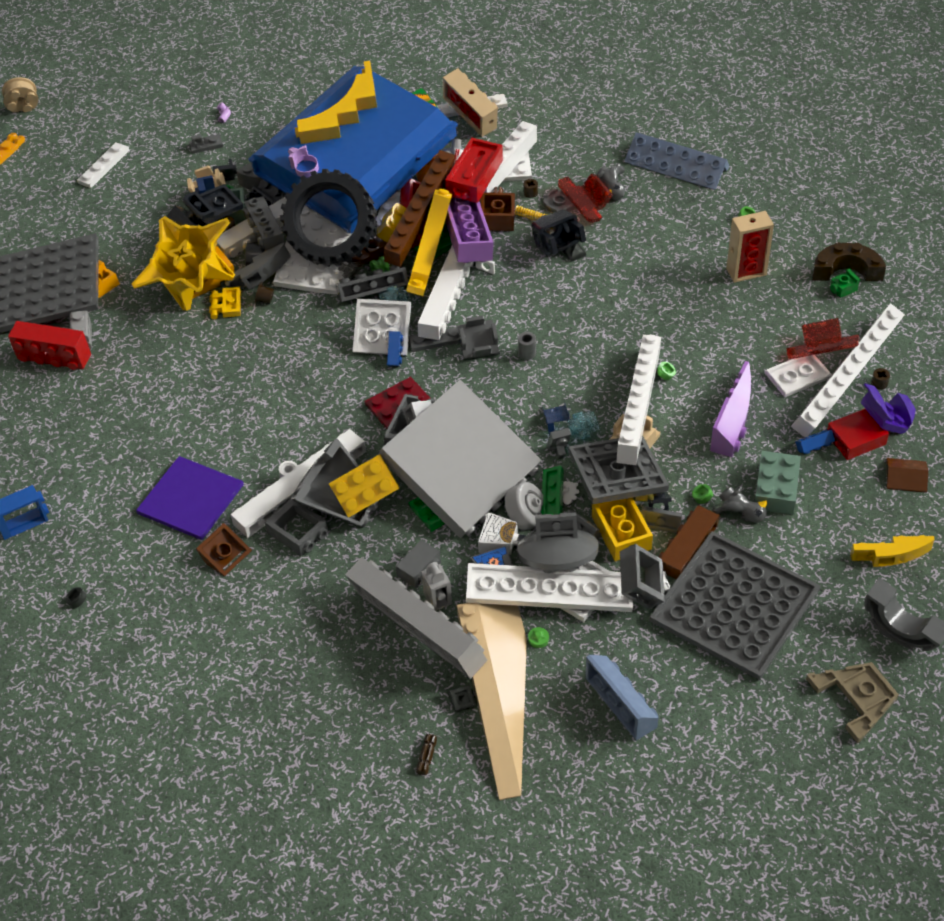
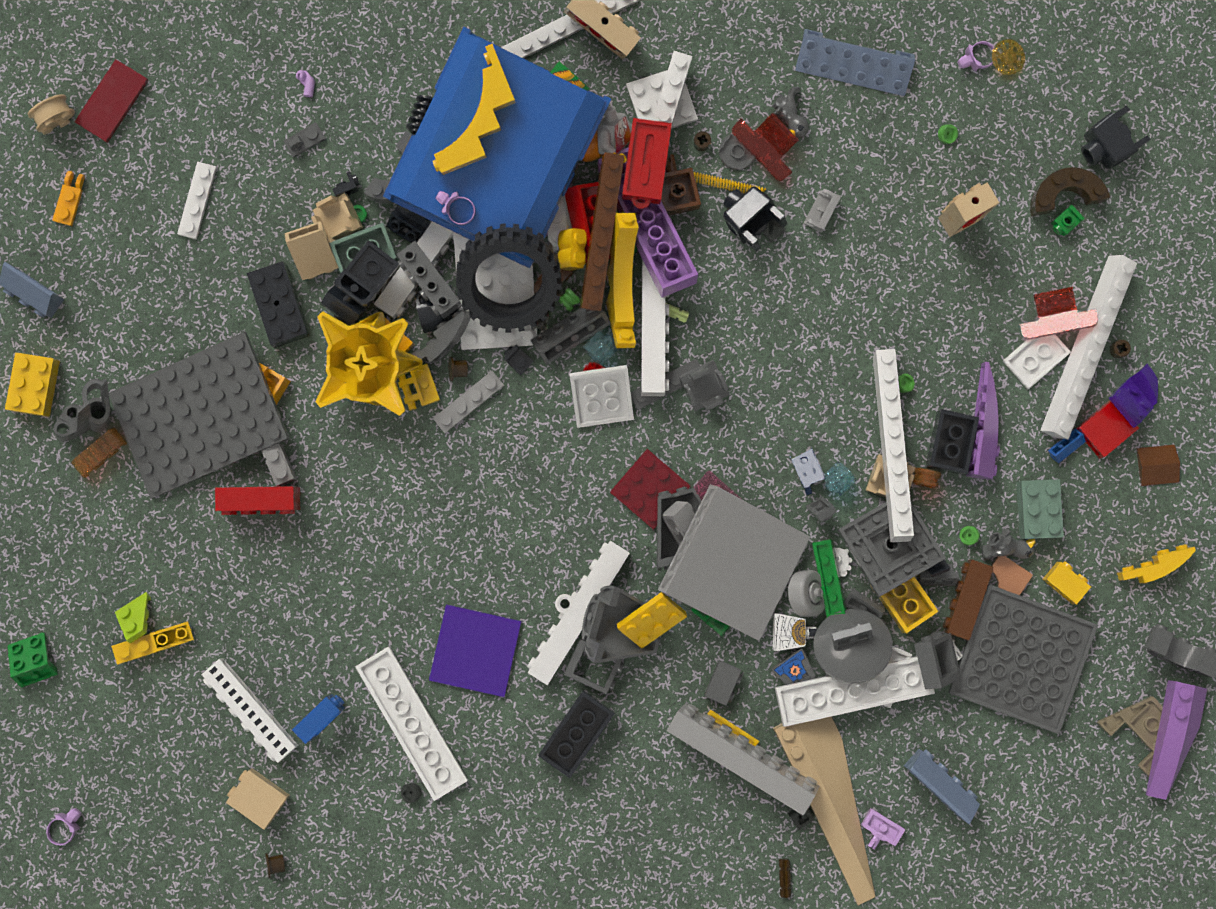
camera: 20 degrees left, 35 degrees up
dark blue bracket [195,175,215,194] -> none
reddish brown slope [196,523,252,577] -> none
blue piece [387,331,403,367] -> none
light grey brick [421,562,452,611] -> none
flat silver brick [518,332,536,360] -> none
bright green tile [528,627,549,648] -> none
none -> dark red tile [74,59,149,143]
none -> black piece [247,261,310,348]
none -> tan brick [285,221,339,280]
none -> white plate [355,646,468,801]
none -> light grey plate [433,371,504,433]
none -> black bracket [504,344,534,375]
none -> black brick [538,690,615,778]
none -> yellowish green axle [665,303,689,322]
none -> light grey hinge [803,189,841,233]
none -> lavender plate [861,808,905,850]
none -> clear orange wheel [912,468,941,489]
none -> black brick [925,409,979,475]
none -> lavender piece [957,41,996,71]
none -> clear yellow wheel [992,39,1025,75]
none -> nougat tile [992,556,1033,595]
none -> yellow brick [1042,561,1091,605]
none -> black piece [1081,106,1151,169]
none -> medium lavender wedge [1146,680,1207,800]

